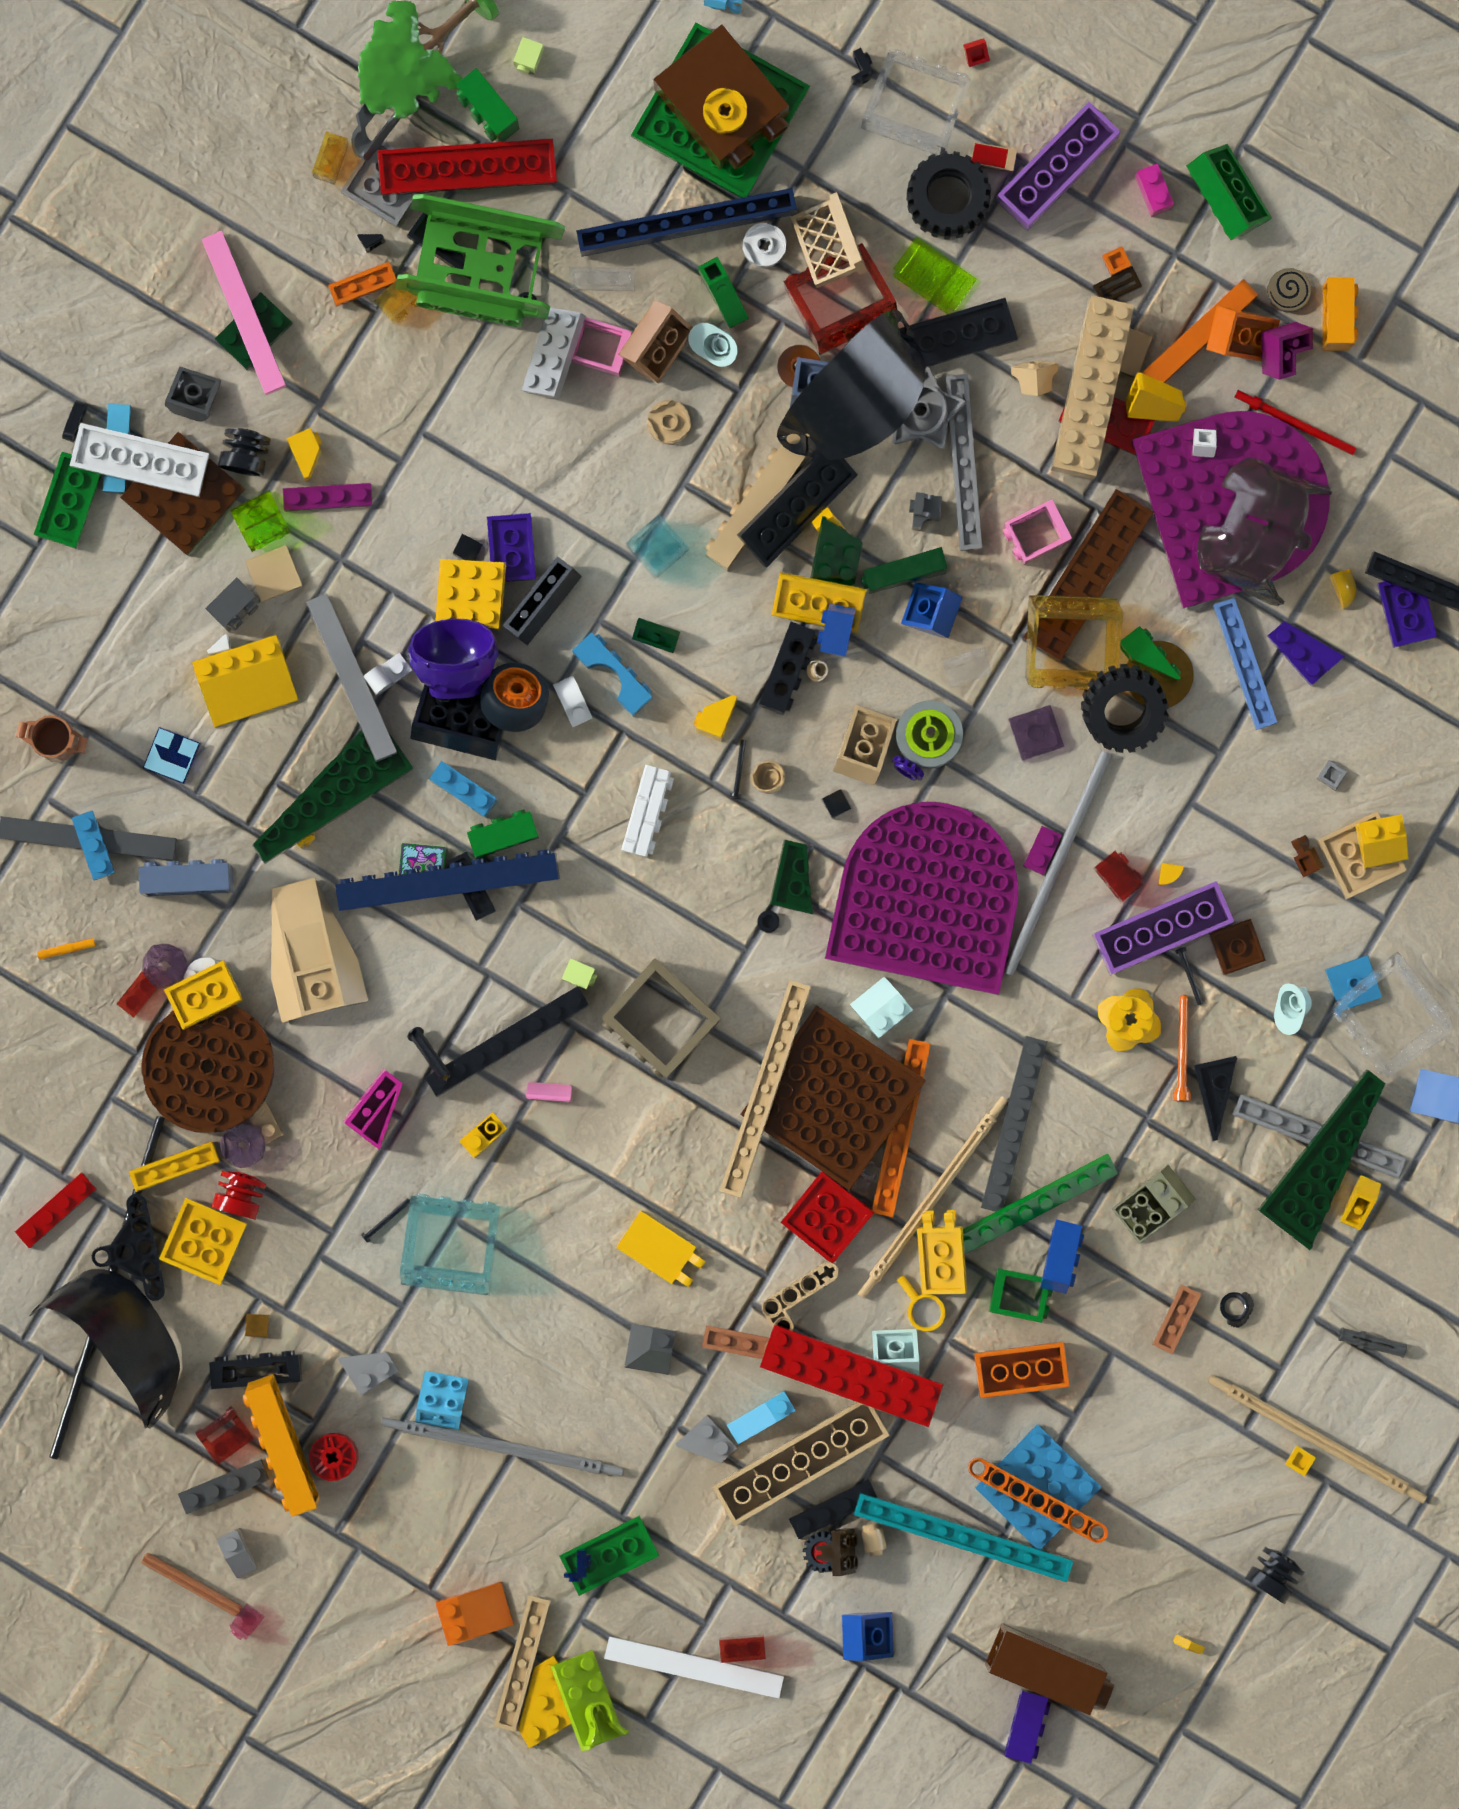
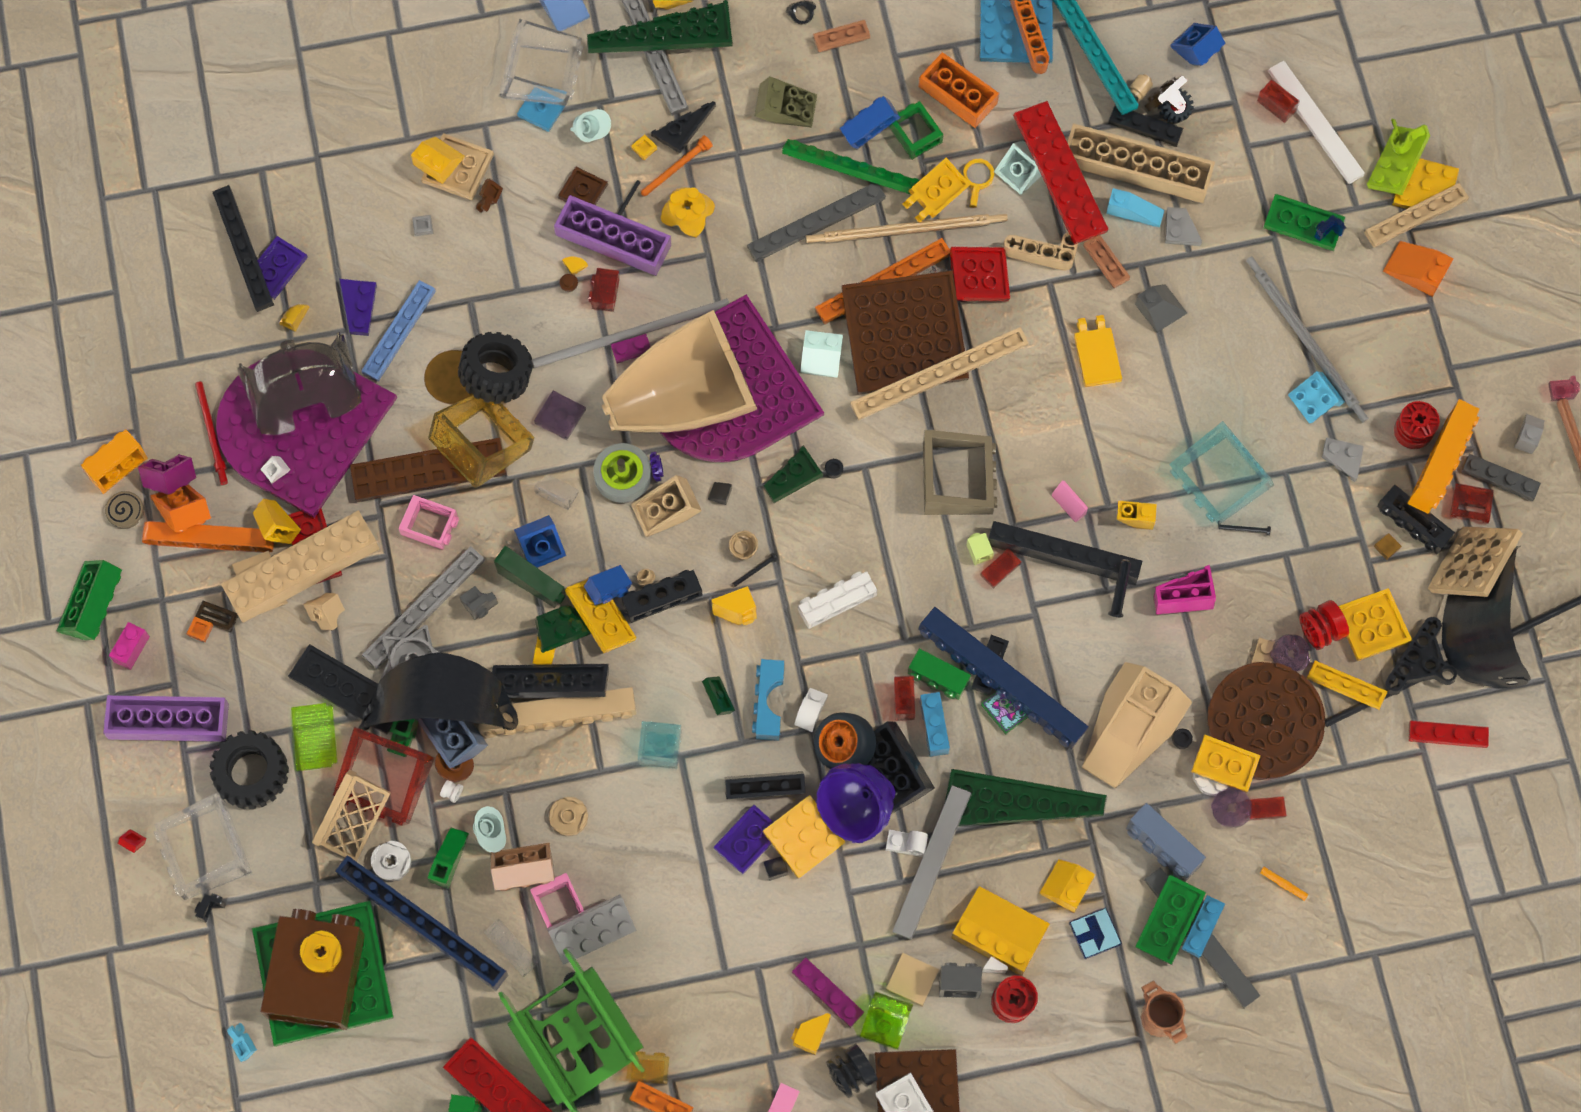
camera: 135 degrees left, 15 degrees down
red tile [971,142,1017,173] -> none
green slope [1118,626,1181,683] -> none
none -> white wheel [440,780,463,803]
none -> reddish brown plate [559,274,578,292]
none -> tan panel [601,310,757,432]
none -> yellow plate [631,134,657,160]
none -> clear red brick [893,676,915,721]
none -> clear red plate [980,549,1021,589]
none -> red wheel [991,975,1038,1023]
none -> yellow slope [1039,859,1096,913]
none -> green plate [1135,875,1206,965]
none -> black tile [1172,728,1193,749]
none -> tan piece [1428,527,1523,597]

